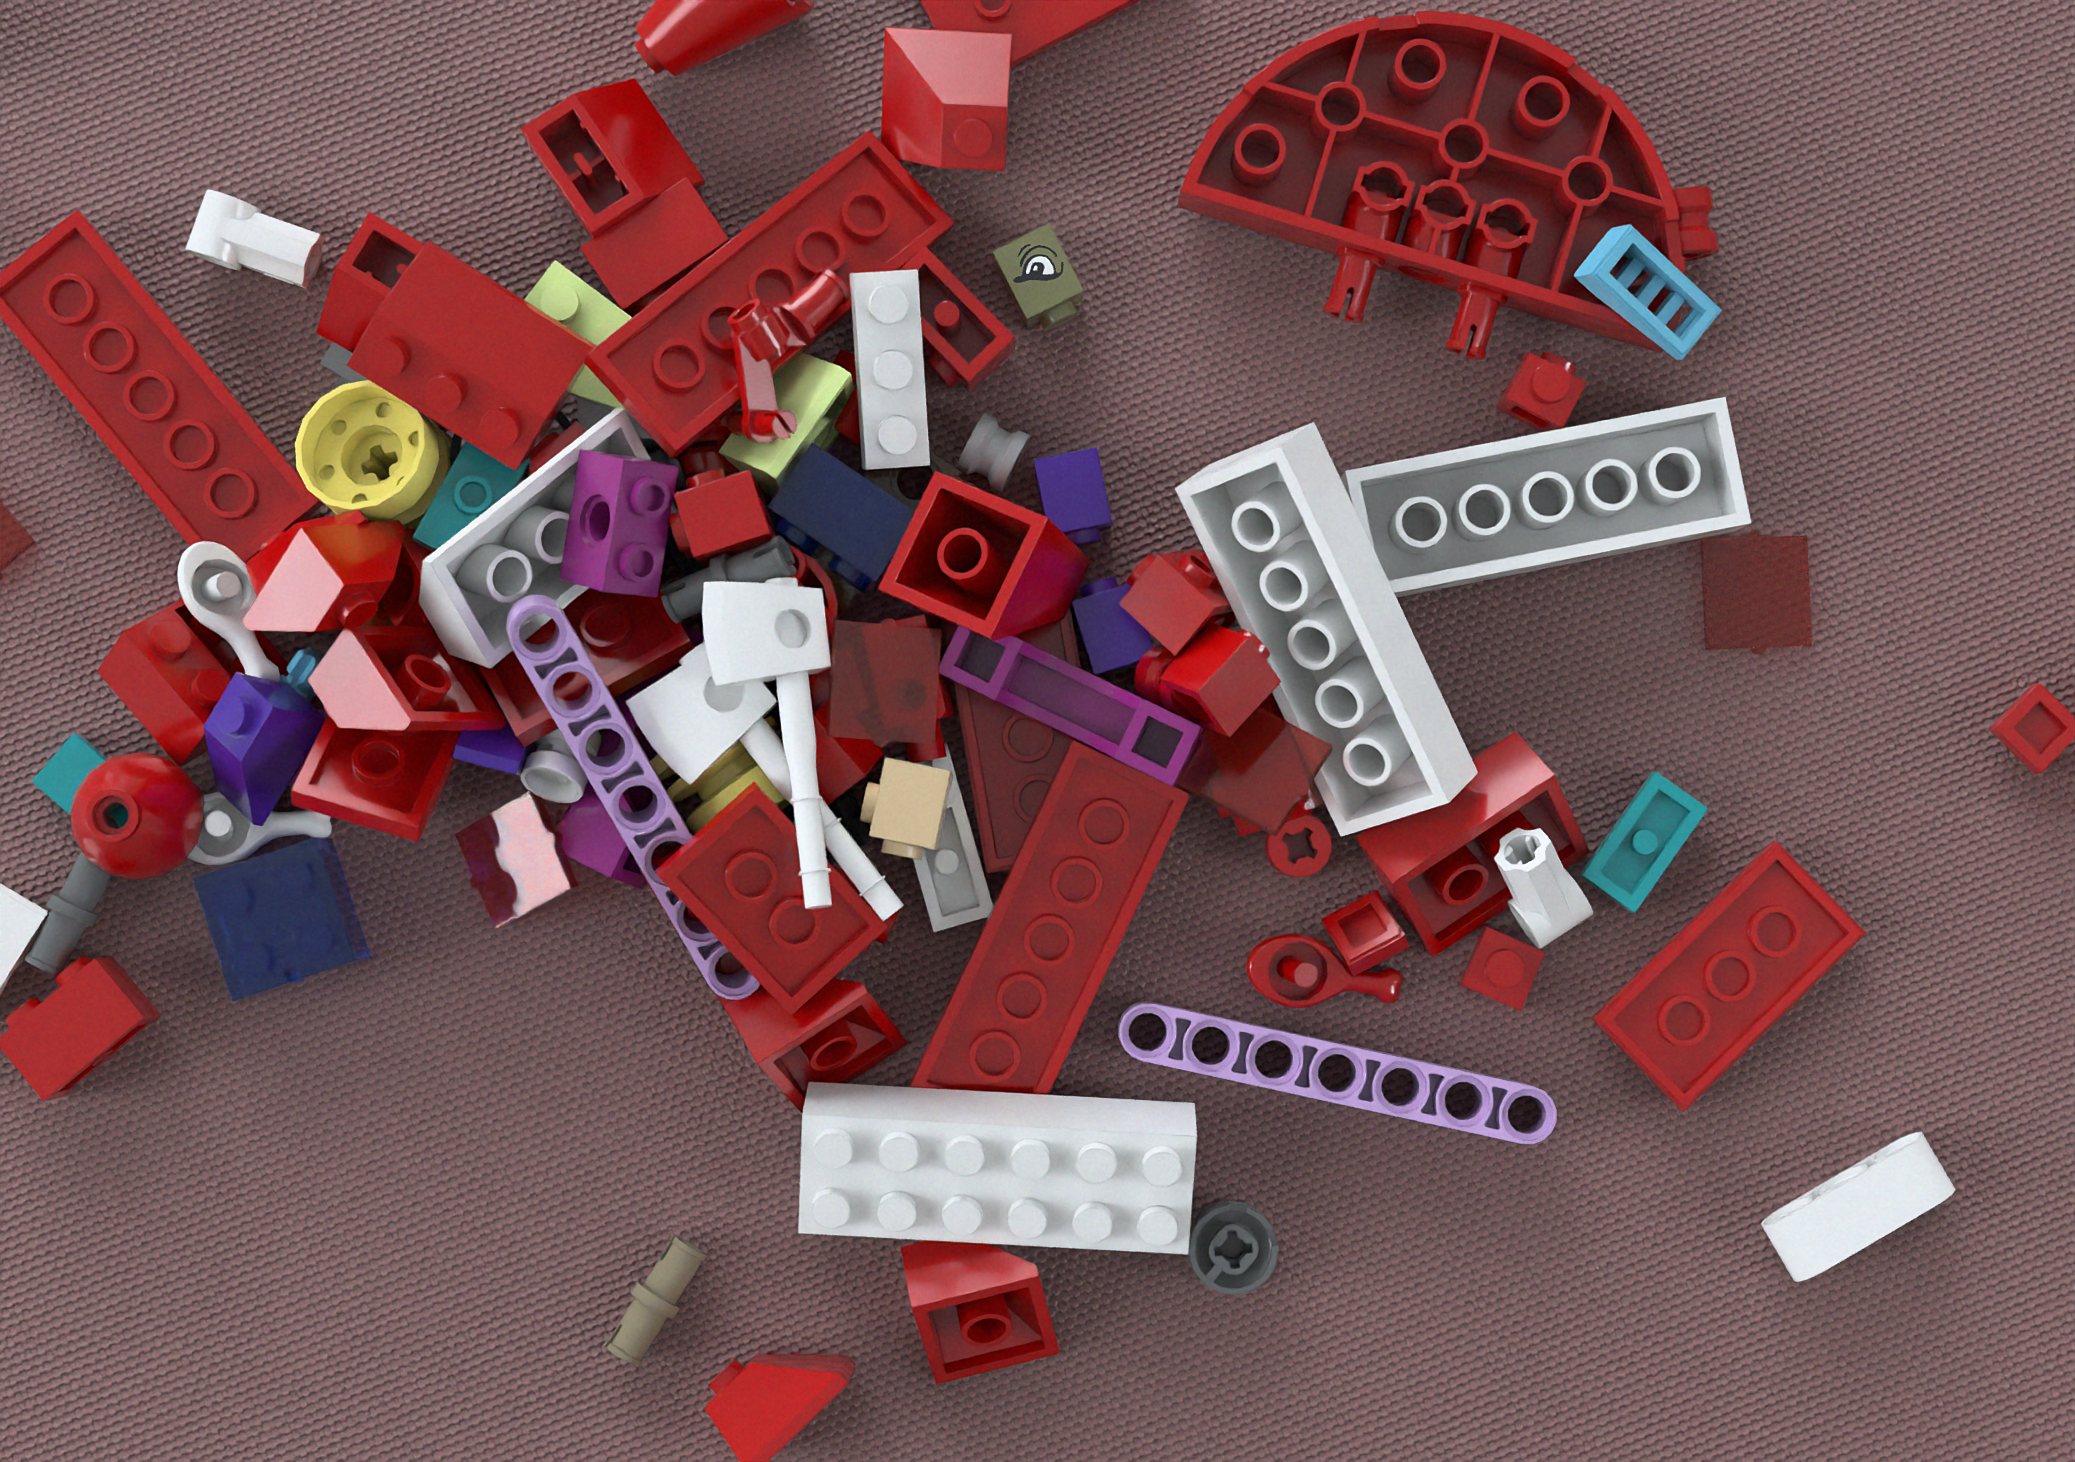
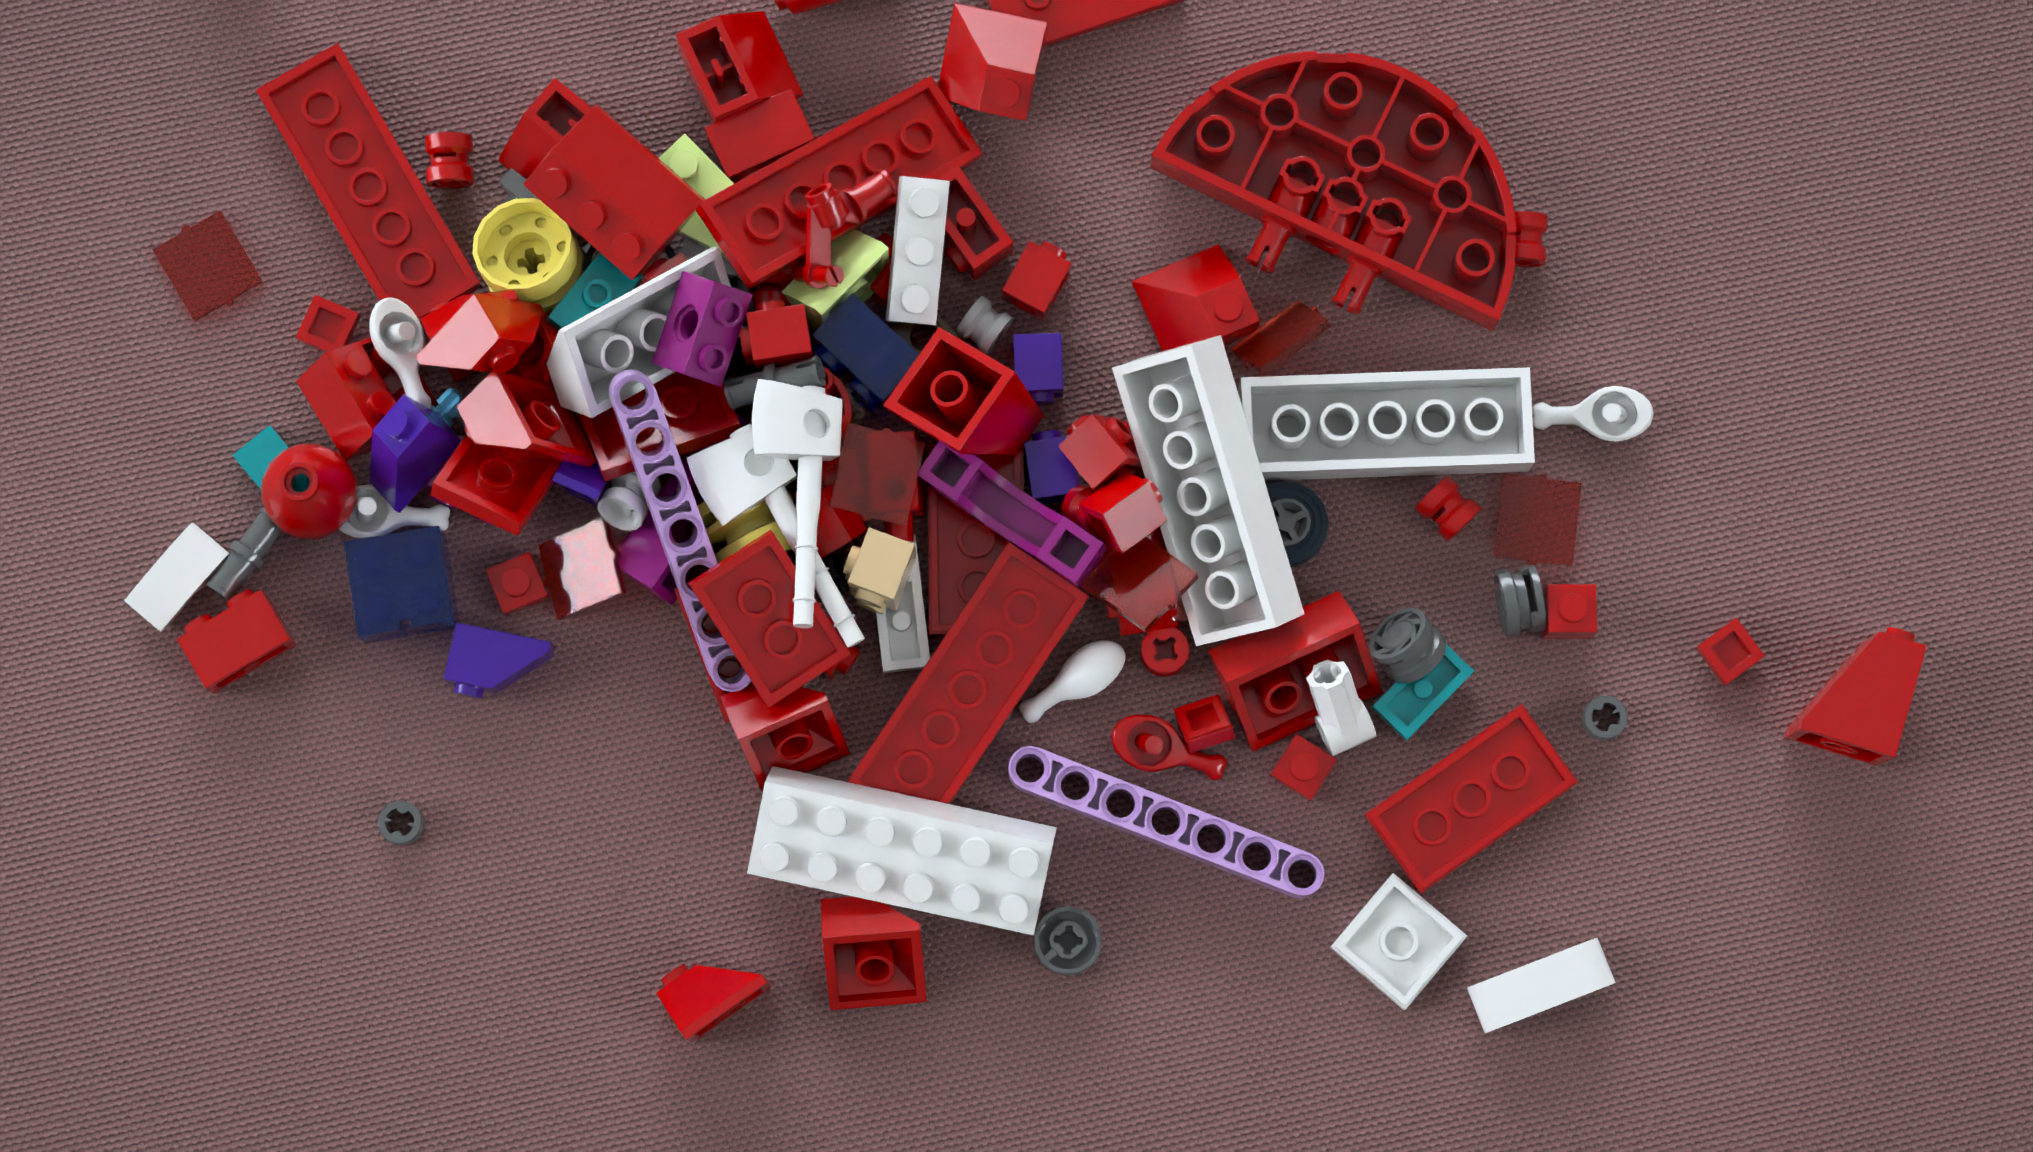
camera: 10 degrees right, 5 degrees down
white piece [185,190,325,289] -> none
dark tan pin [604,1234,708,1367] -> none
olive brick [992,223,1084,331] -> none
red brick [1495,351,1587,433] -> none
medium azure slope [1574,224,1722,360] -> none
none -> red plate [295,295,361,352]
none -> dark grey bush [378,801,424,845]
none -> red wheel [425,132,474,189]
none -> dark purple slope [444,622,555,699]
none -> red plate [485,551,549,616]
none -> red brick [1002,241,1072,322]
none -> white piece [1019,640,1126,723]
none -> red slope [1131,244,1260,352]
none -> clear red piece [1232,300,1331,376]
none -> black wheel [1266,481,1329,567]
none -> white tile [1330,873,1467,1010]
none -> dark grey wheel [1368,608,1446,684]
none -> red wheel [1414,475,1482,542]
none -> dark grey wheel [1494,565,1546,637]
none -> white piece [1532,386,1654,442]
none -> red brick [1542,584,1597,639]
none -> dark grey bush [1582,696,1628,741]

